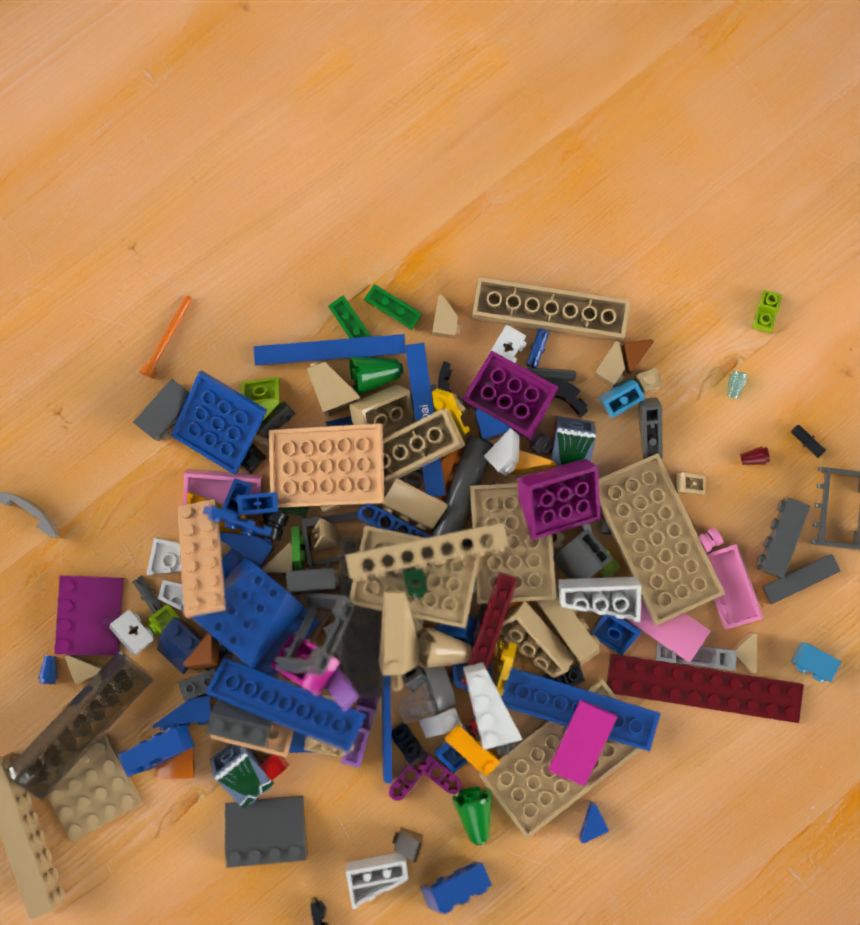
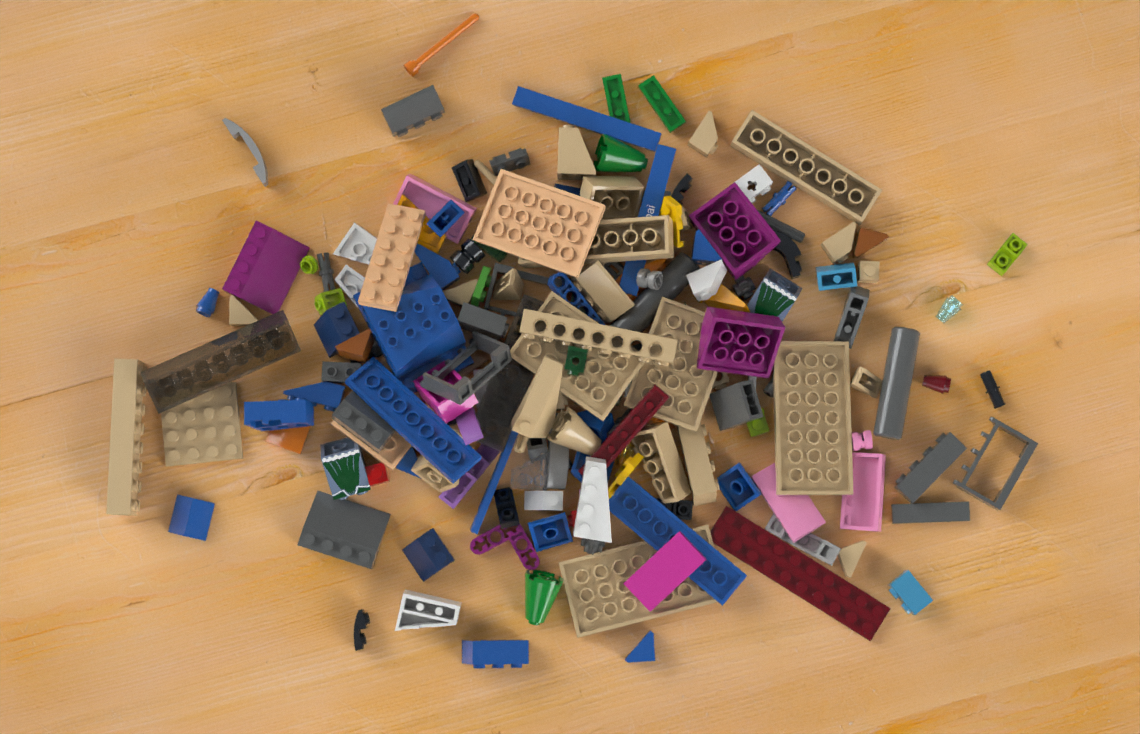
camera: 20 degrees right, 0 degrees up
white brick [109,610,154,657] -> none
blue plate [171,371,267,475] -> none
blue wing [202,506,272,537] -> none
blue slope [237,492,278,515] -> none
lime slope [241,377,280,420] -> none
dark brown slope [392,827,423,863] -> none
light orange slope [444,724,500,776] -> none
white wedge [558,577,641,622] -> none
none -> blue slope [168,494,215,541]
none -> lime plate [300,255,318,274]
none -> dark blue slope [402,528,455,582]
none -> light grey wheel [636,268,663,290]
none -> dark grey cylinder [873,327,920,440]

